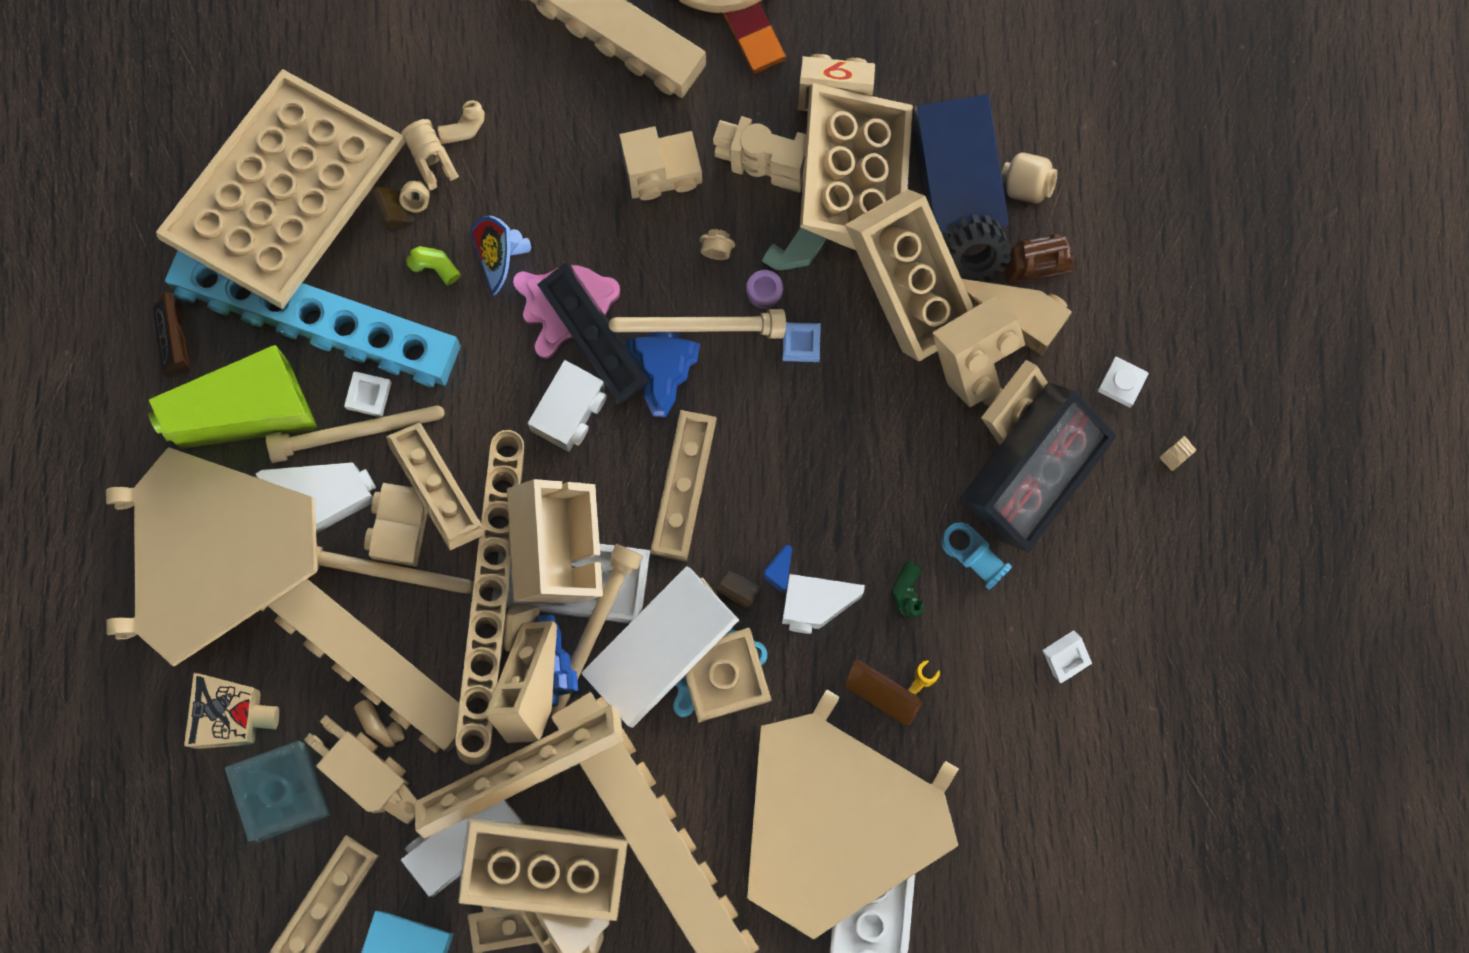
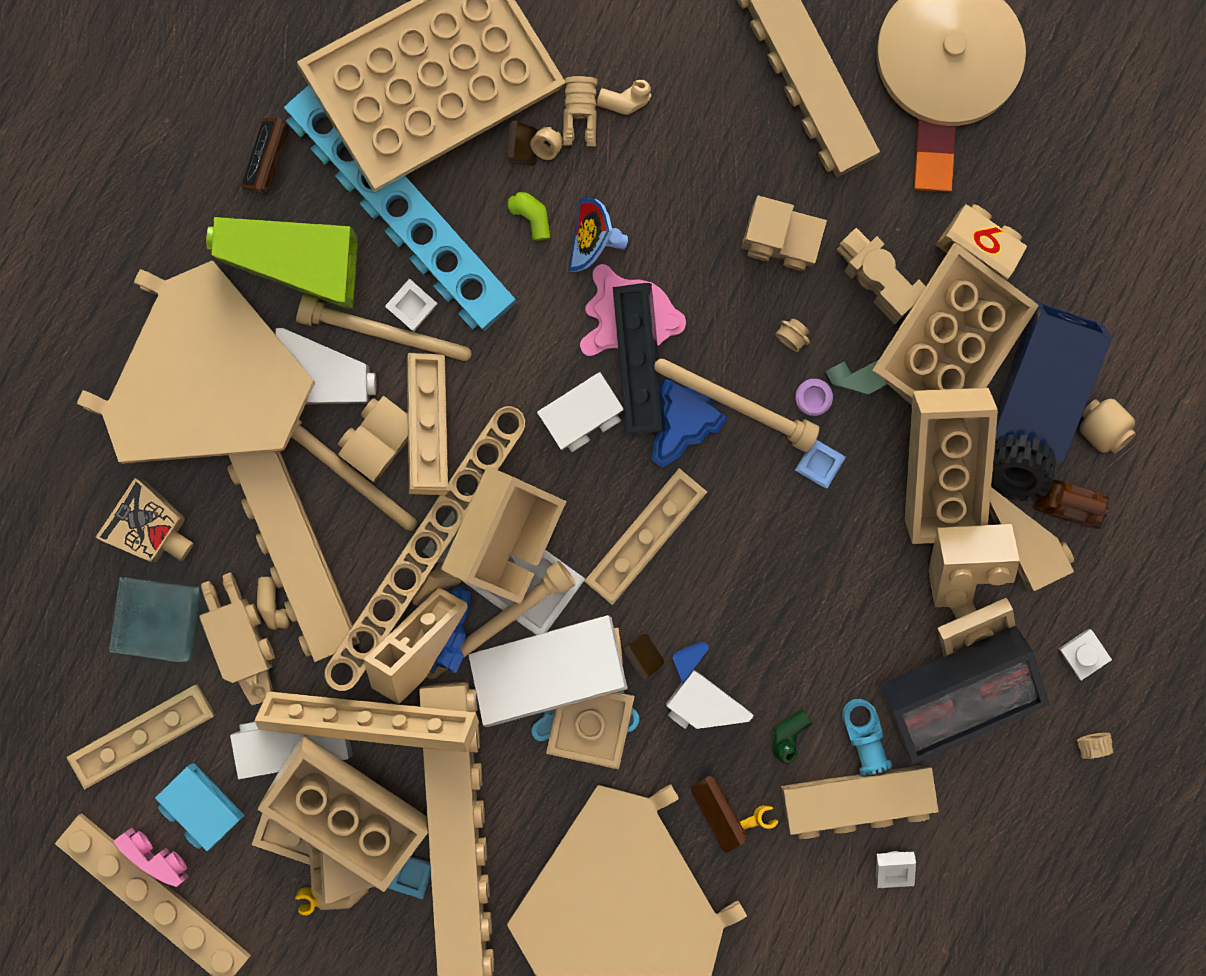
camera: 30 degrees right, 10 degrees up
none -> medium azure tile [388,855,431,899]
none -> tan brick [781,764,939,839]

